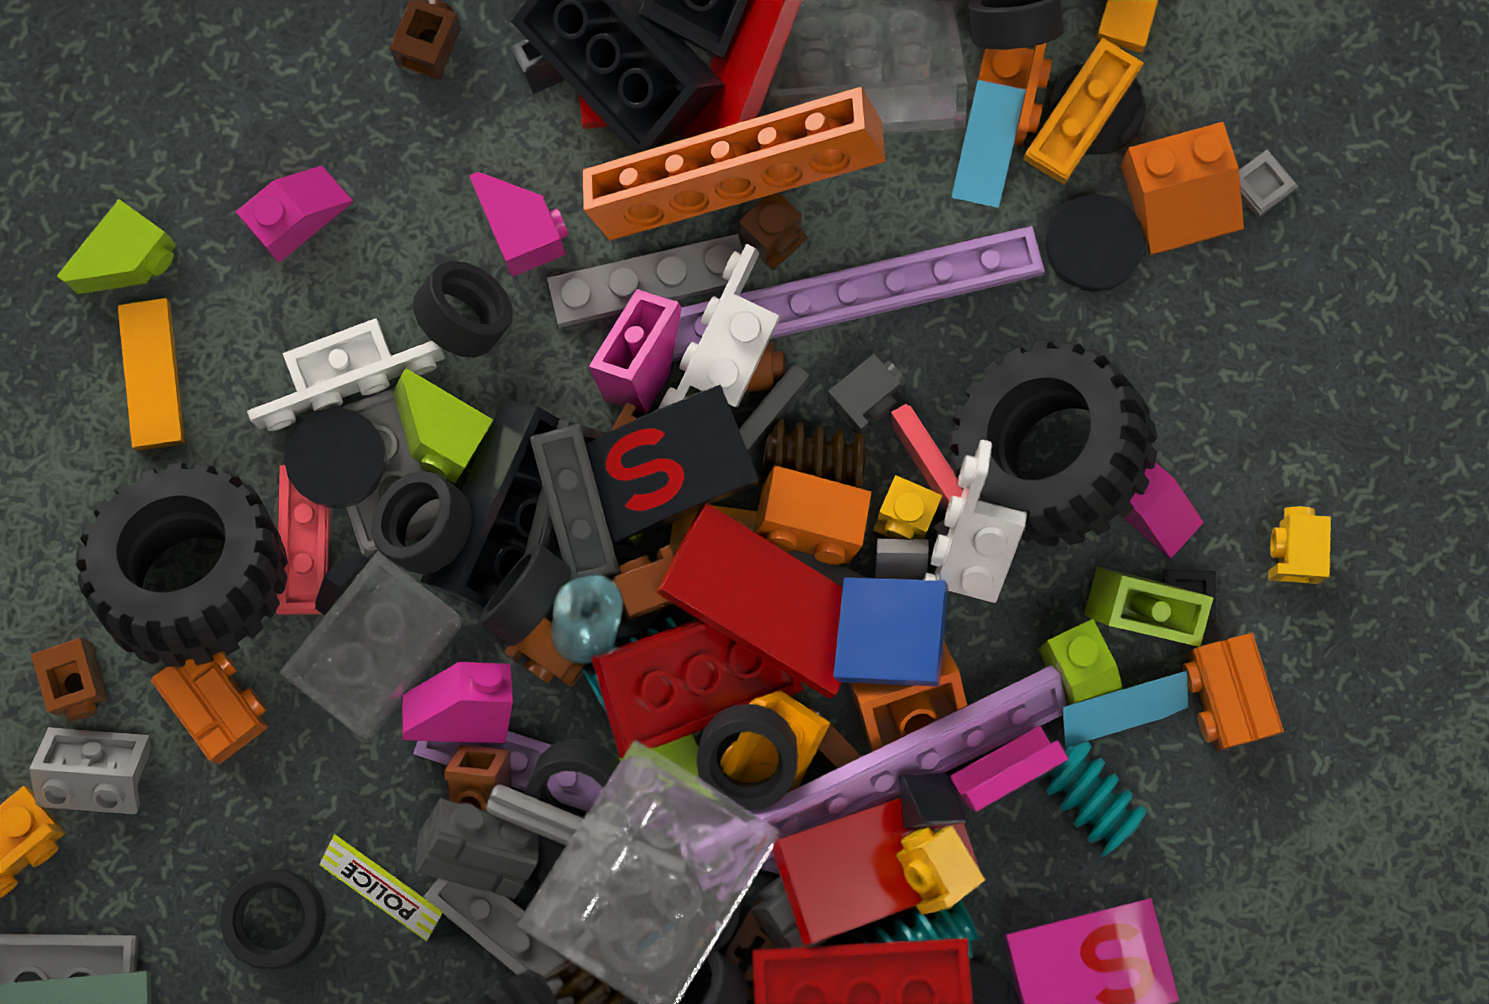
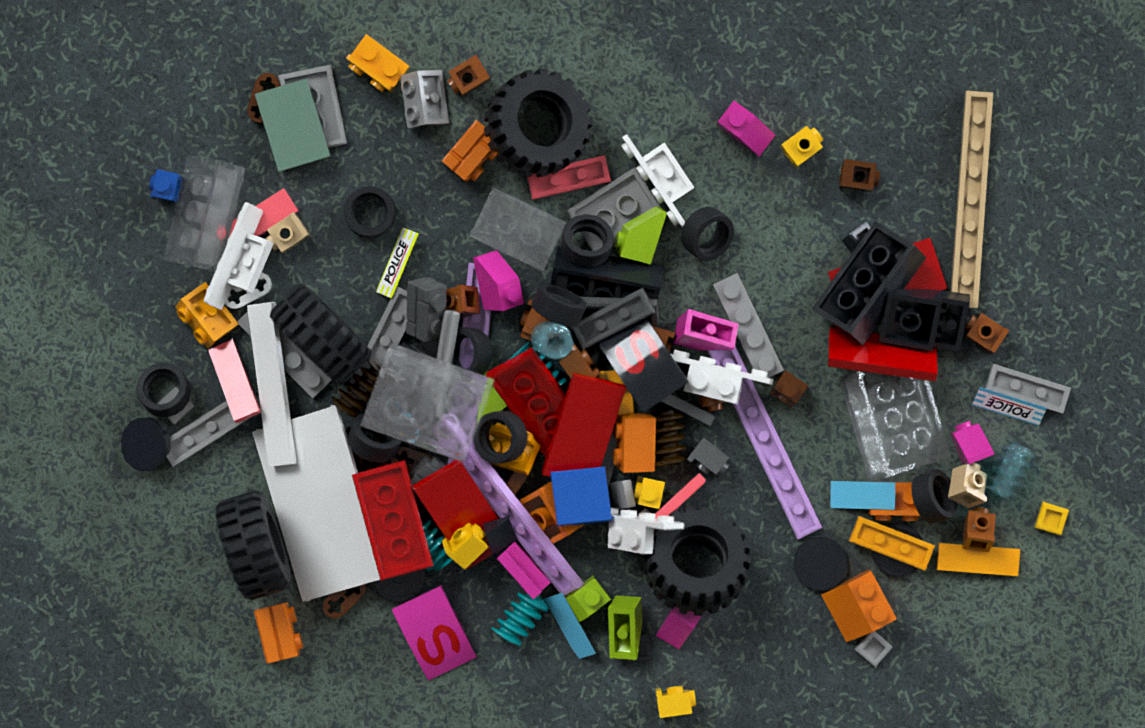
camera: 75 degrees right, 10 degrees up
lime slope [57,199,177,294] -> none
light orange tile [118,298,185,451] -> none
black tile [284,408,387,509] -> none
black tile [315,549,369,618] -> none
dark pink slope [469,172,569,277] -> none
orange brick [583,87,886,241] -> none
orange brick [1182,633,1284,752] -> none
none -> yellow brick [780,126,823,168]

